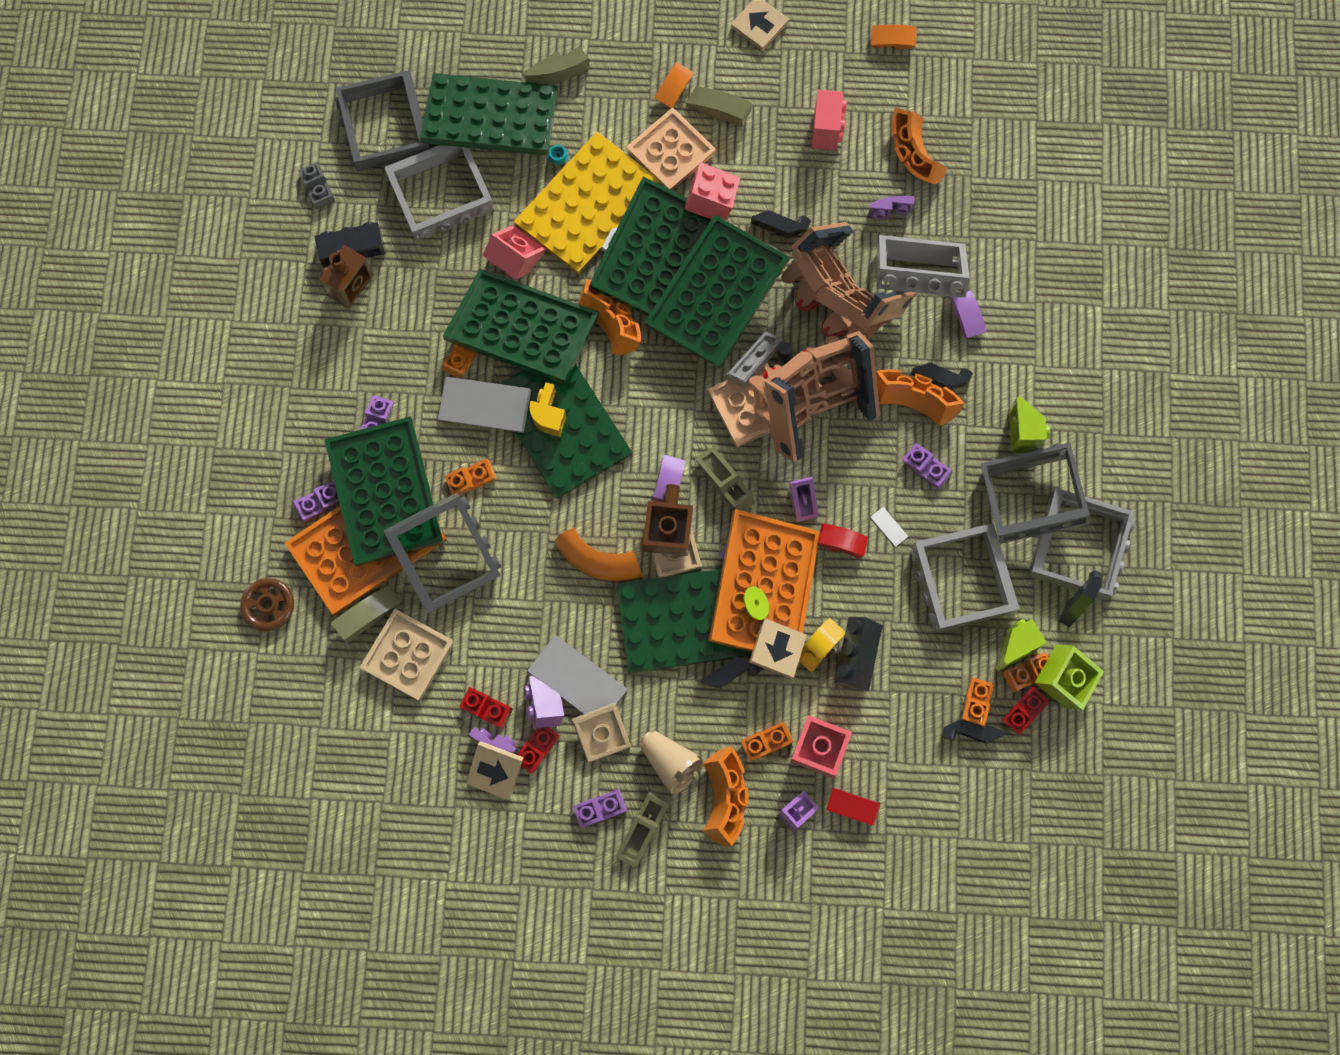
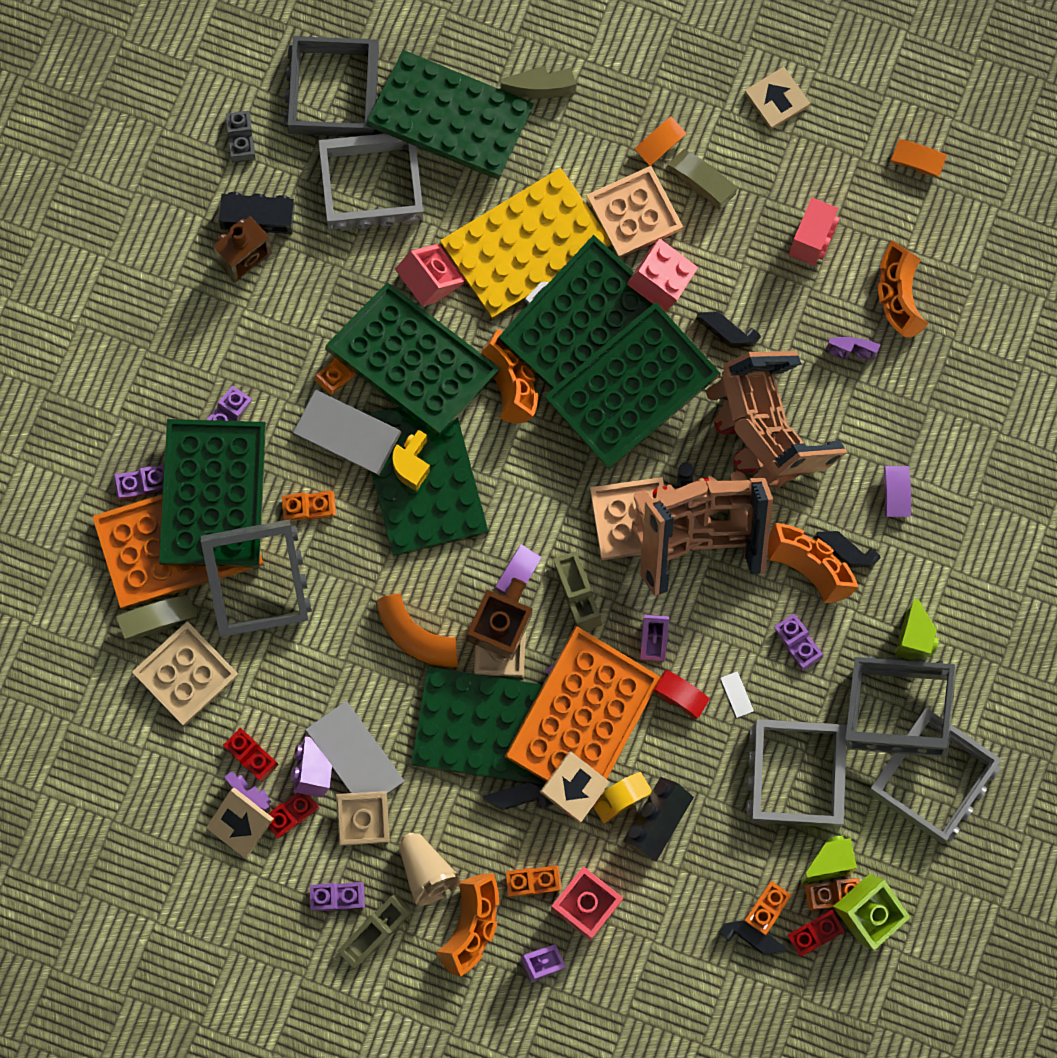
camera: 10 degrees right, 0 degrees up
reddish brown plate [240,578,294,631] -> none
teal plate [548,145,569,165] -> none
light grey tile [727,331,783,387] -> none
lime piece [744,586,769,620] -> none
red slope [826,787,881,826] -> none
light grey window [876,235,970,298] -> none
black piece [1058,571,1103,628] -> none

